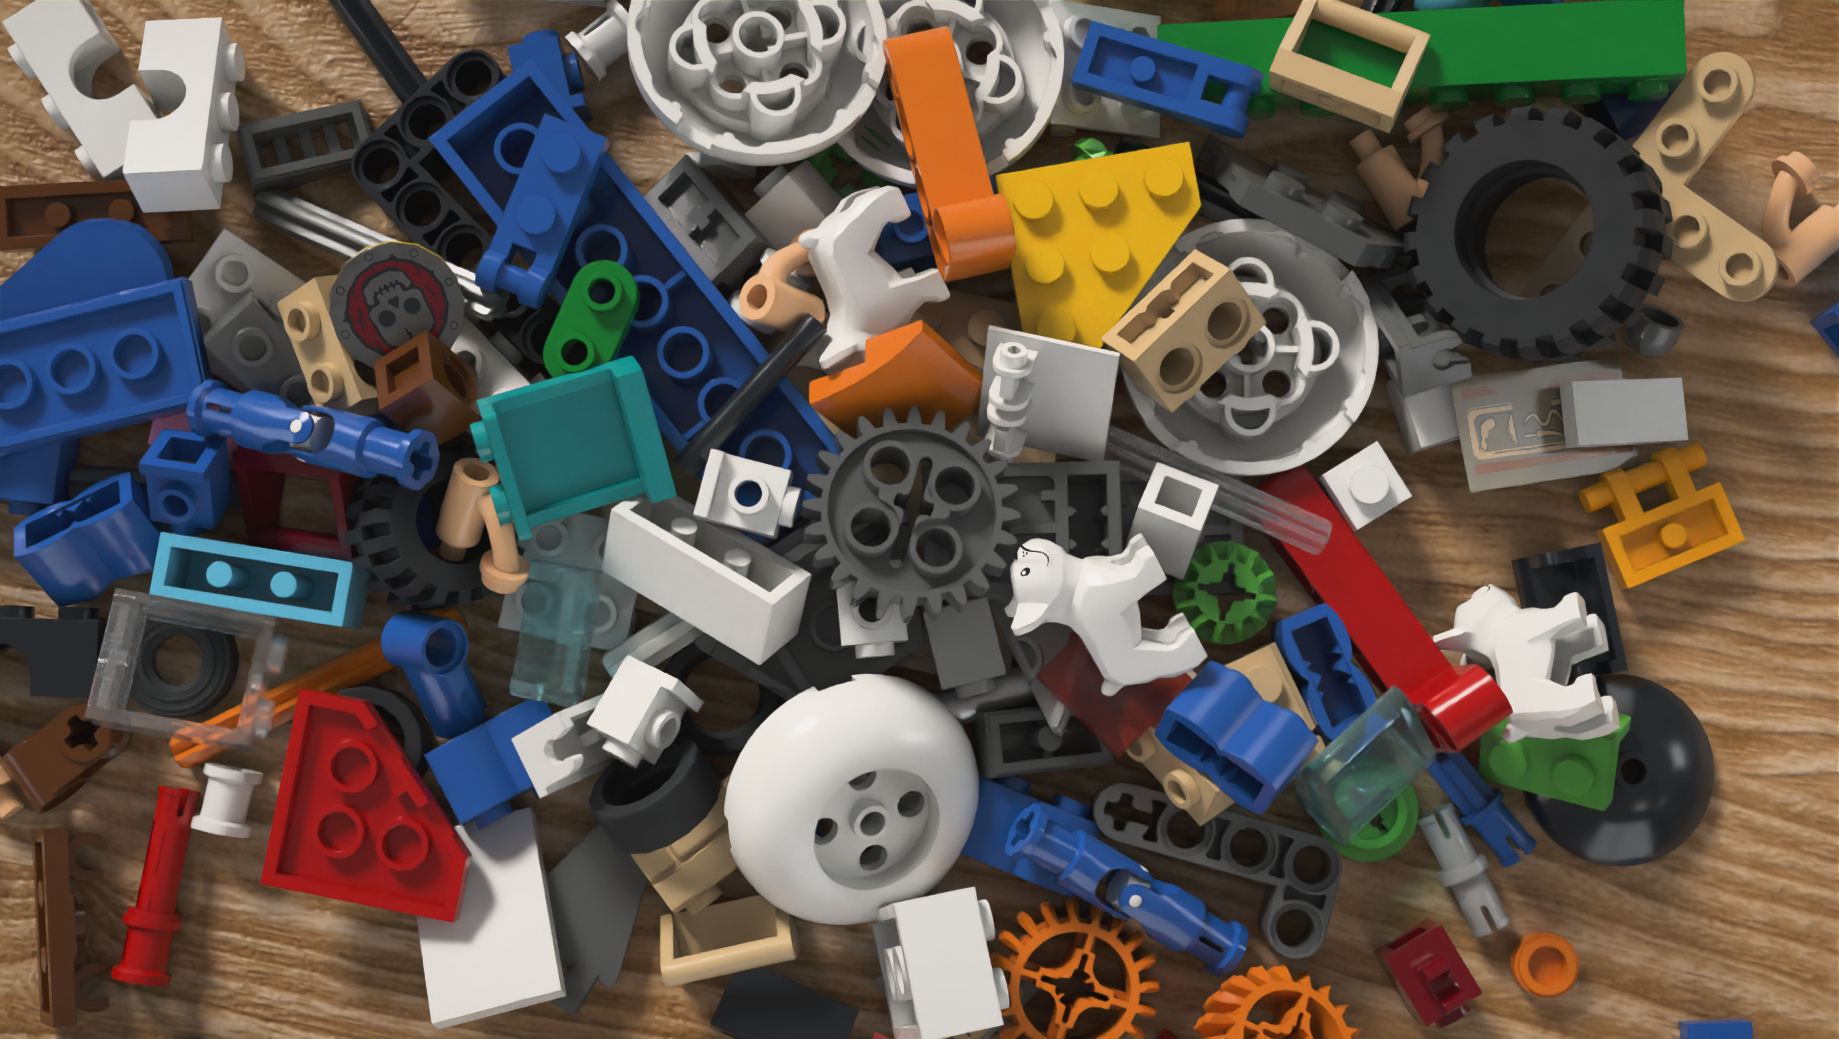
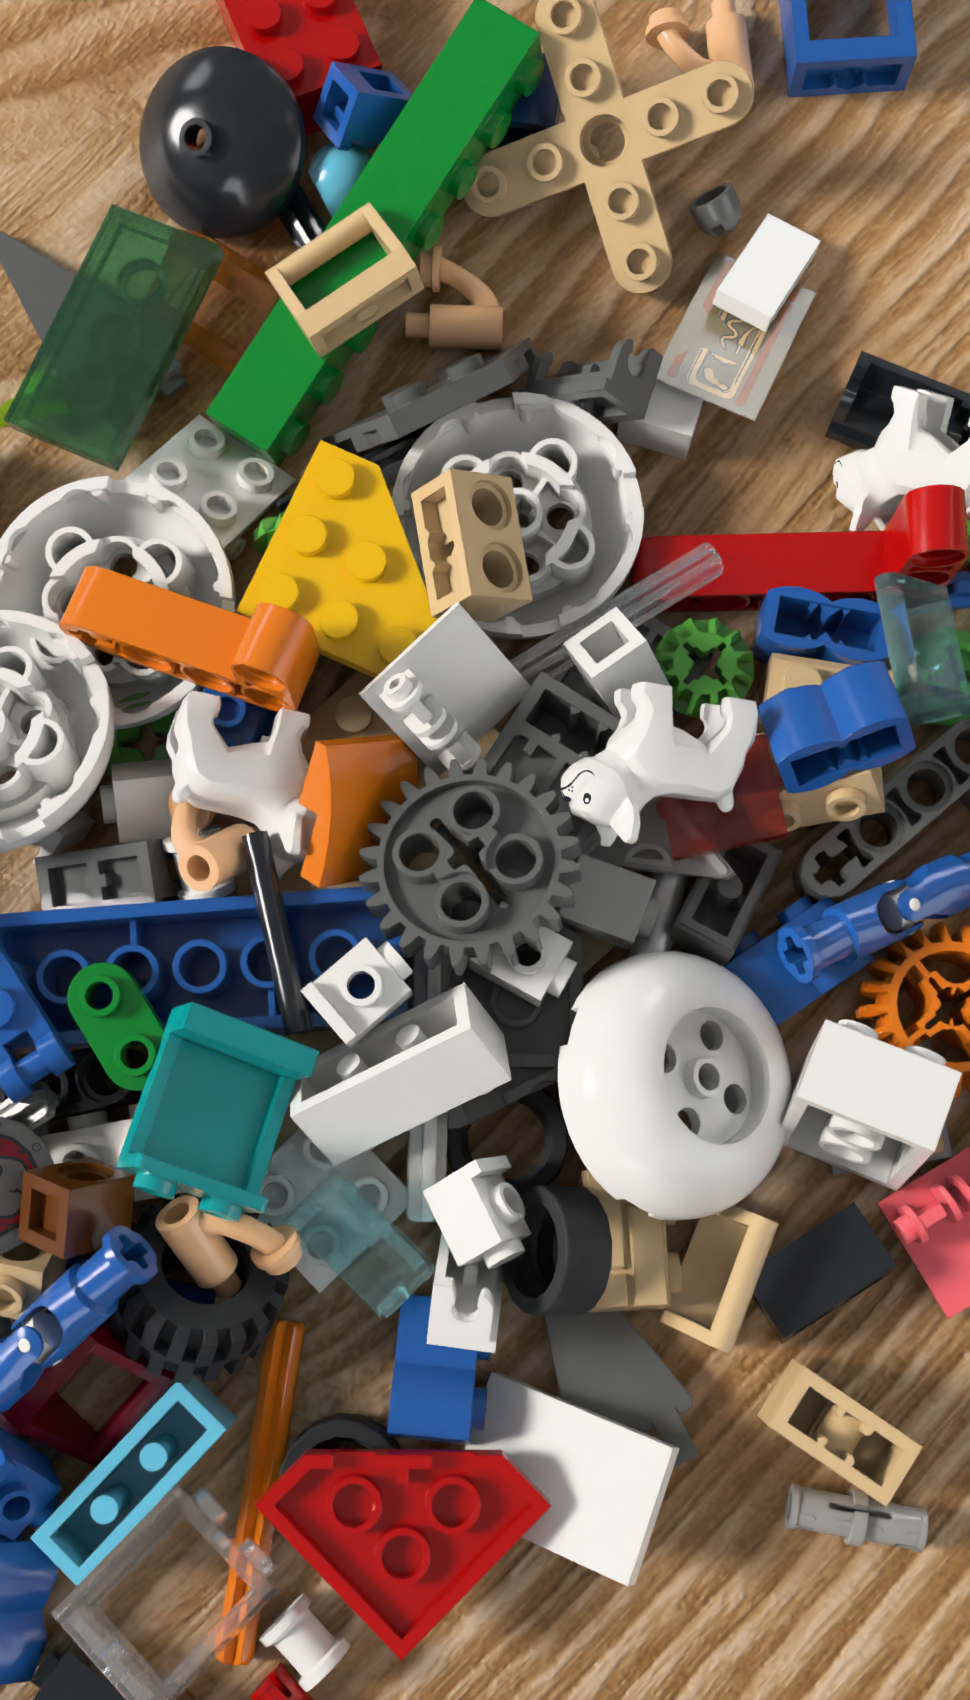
camera: 55 degrees left, 5 degrees down
black tyre [118,603,239,718] -> none
blue piece [381,610,488,739] -> none
blue plate [1071,20,1264,139] -> none
white brick [1315,441,1412,532] -> none
black tyre [1404,106,1674,364] -> none
light orange plate [1578,443,1746,590] -> none

